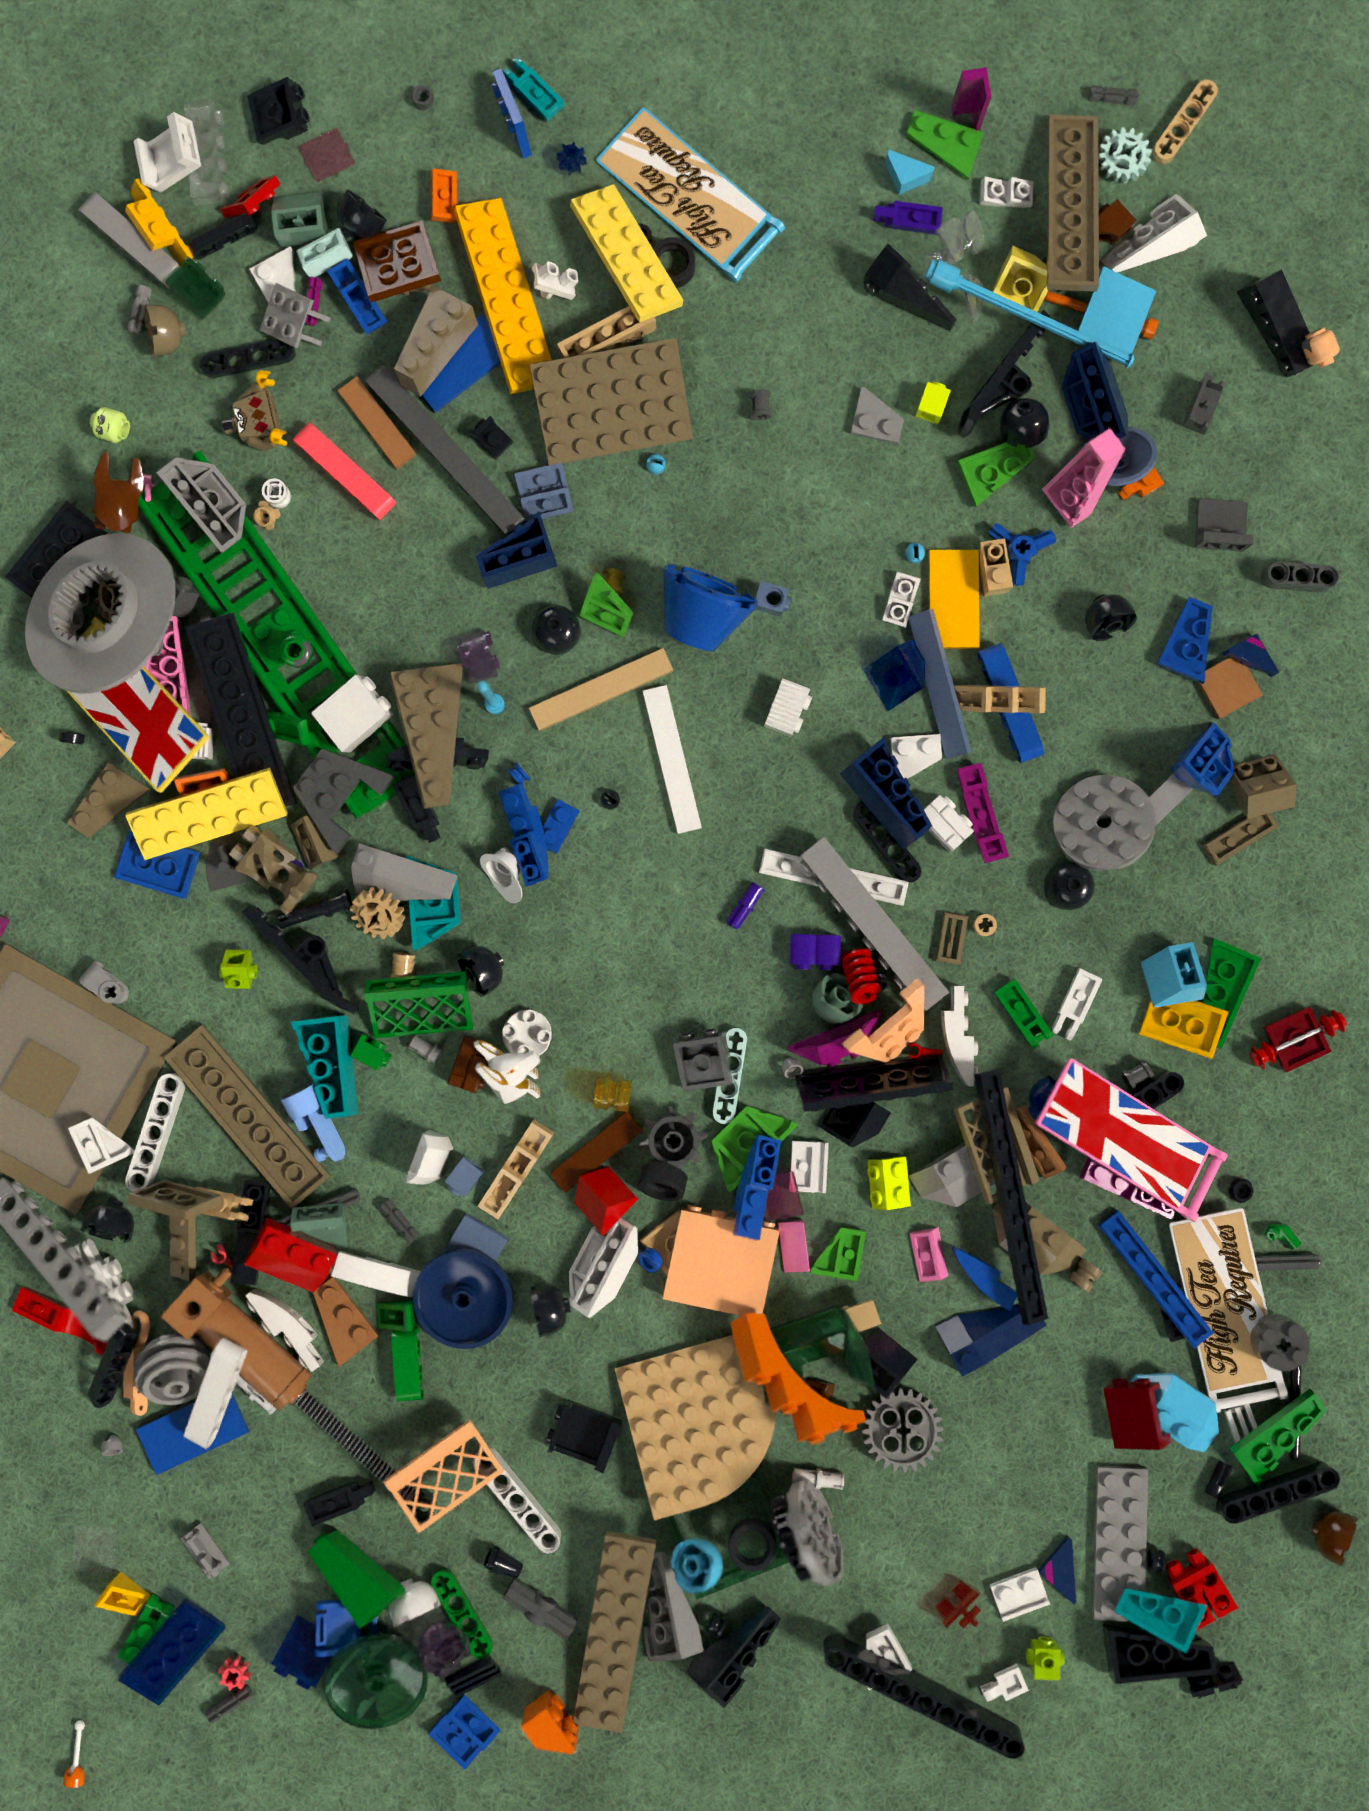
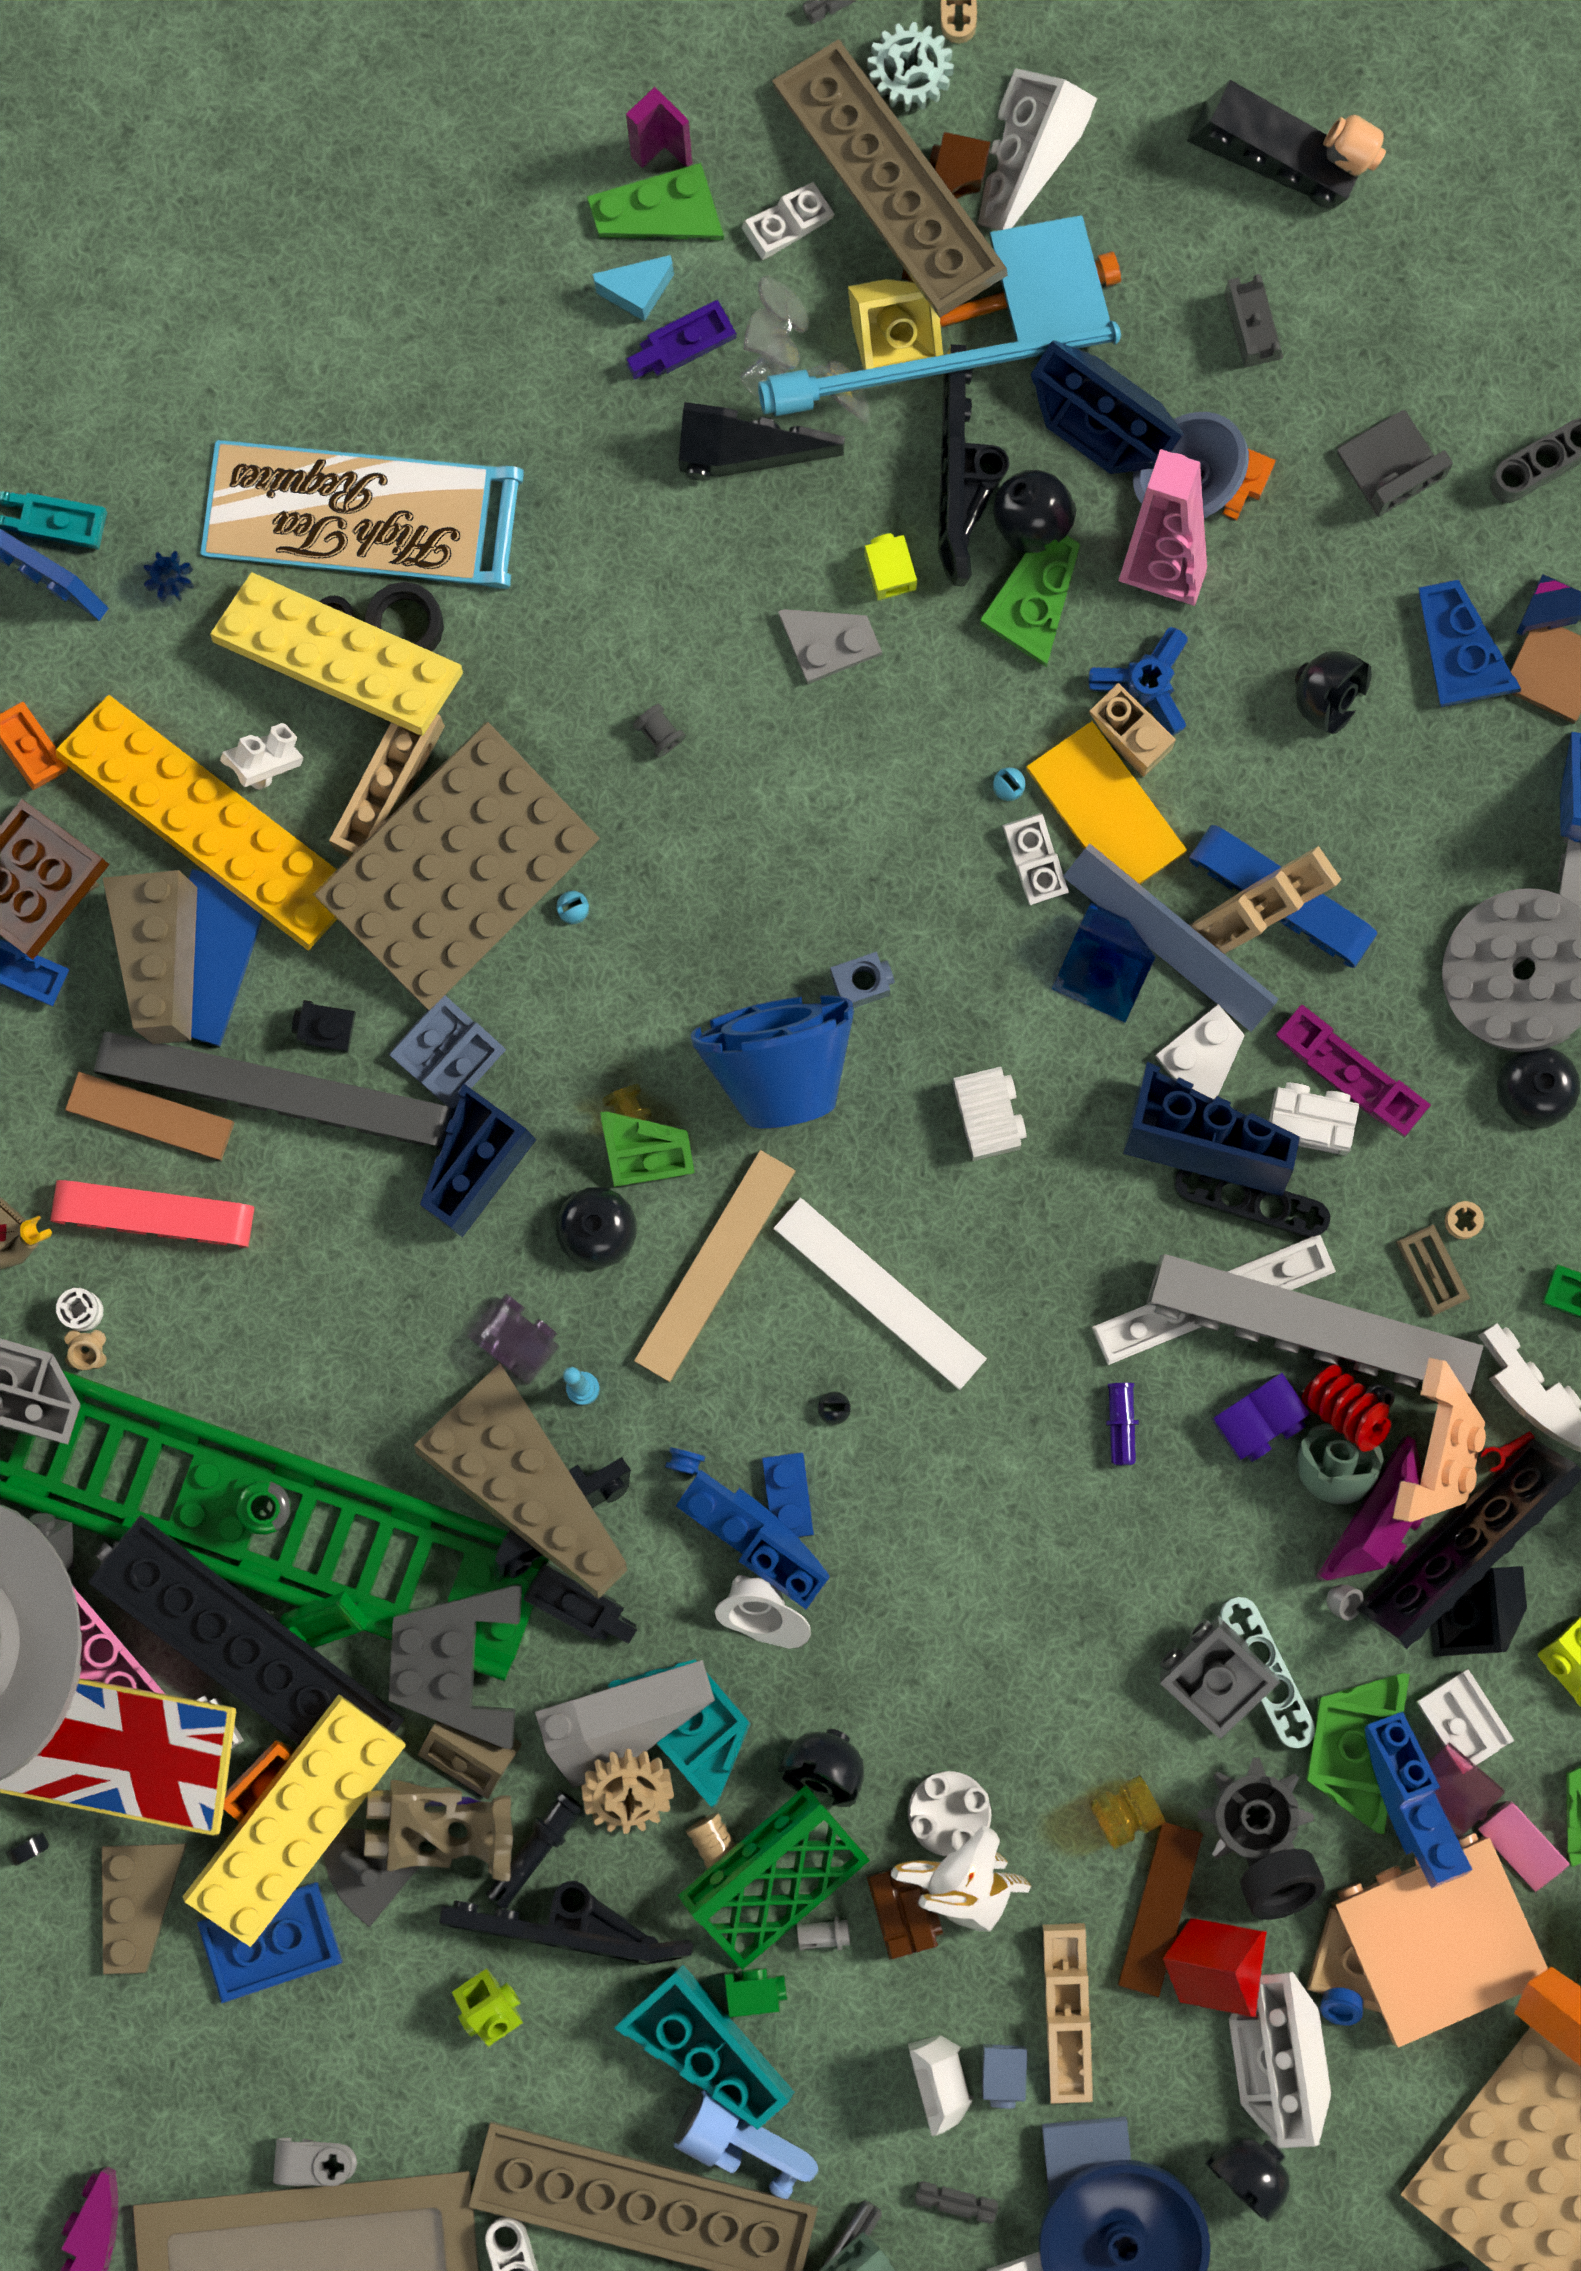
camera: 30 degrees left, 5 degrees down
white brick [312,675,394,752] -> none

